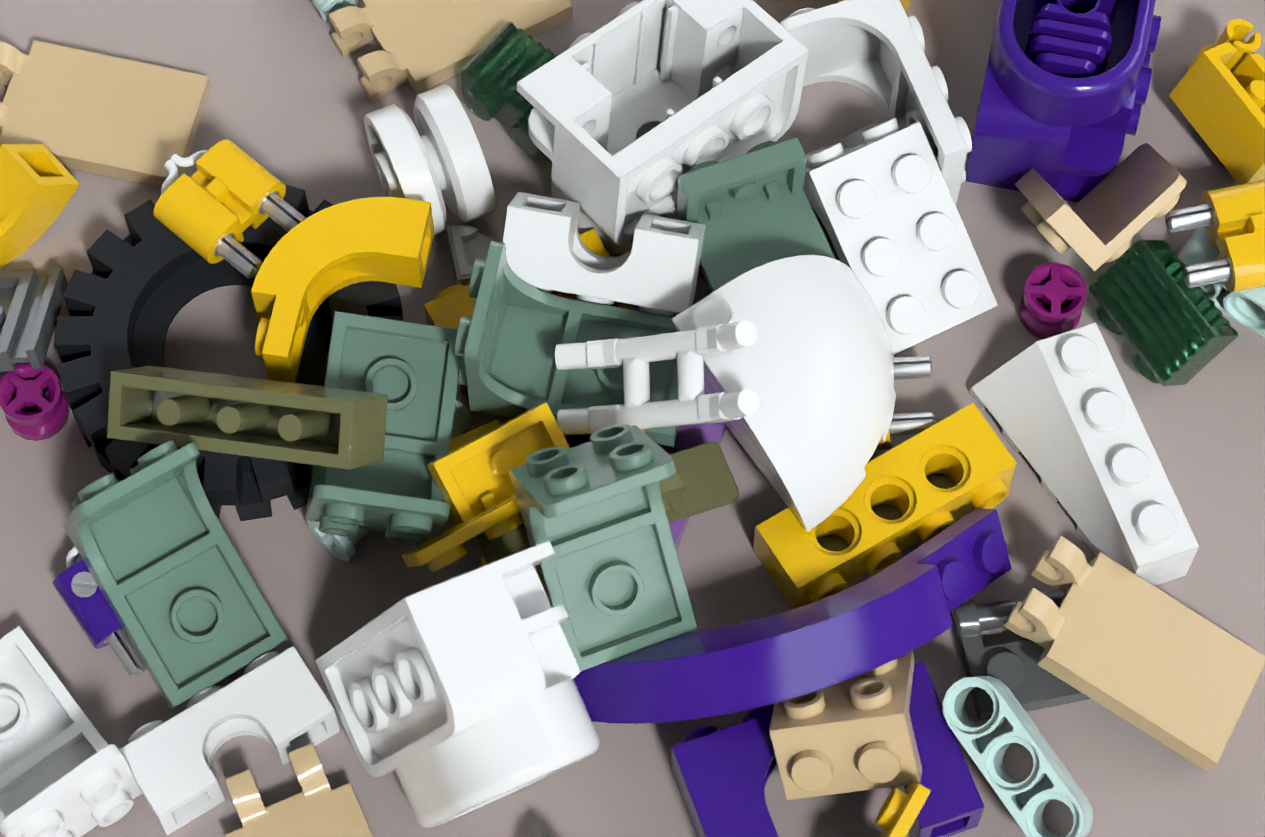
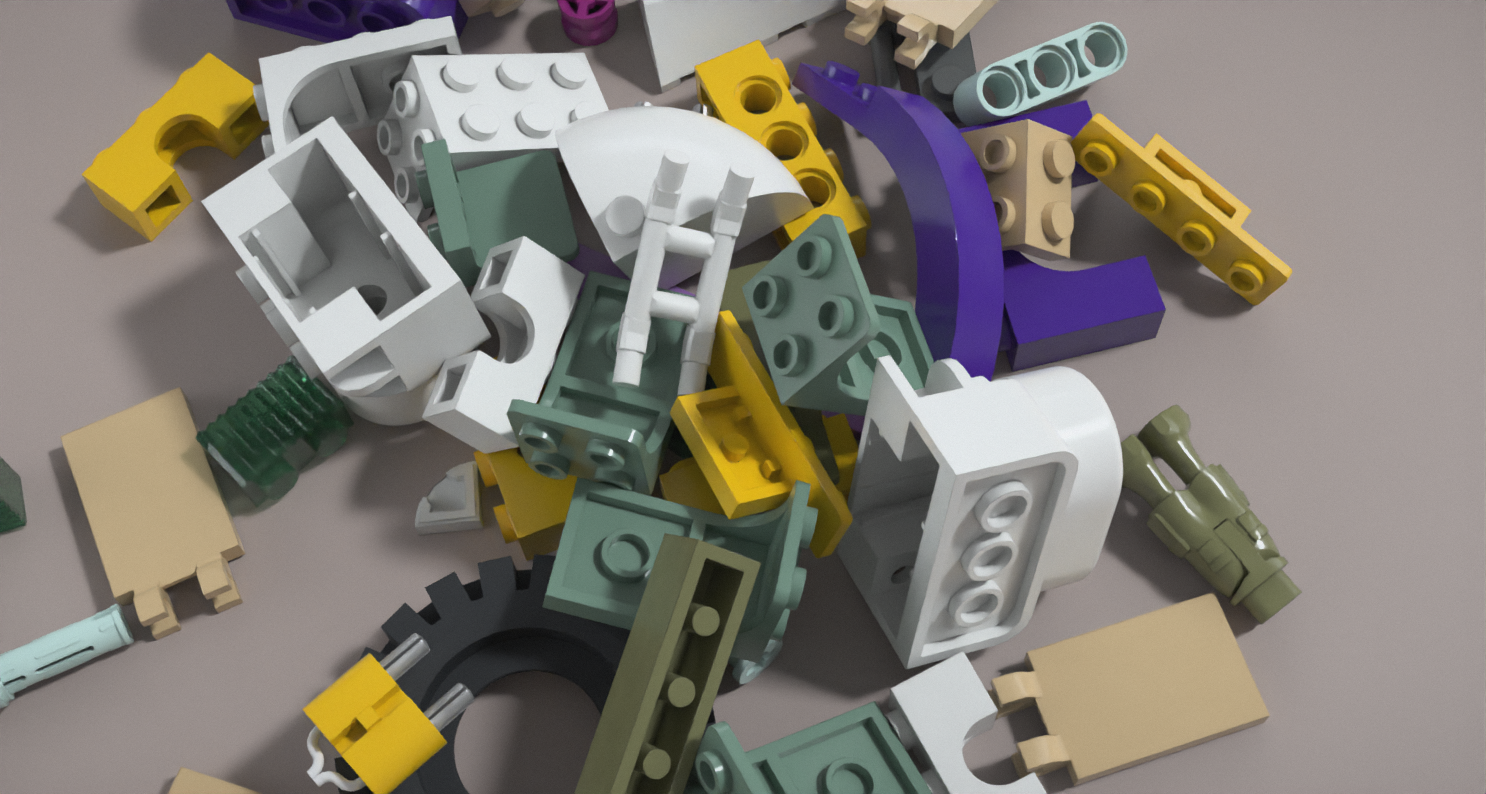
camera: 80 degrees left, 0 degrees up
yellow arch [251,197,435,383] -> none
white wheel [363,84,496,235] -> none

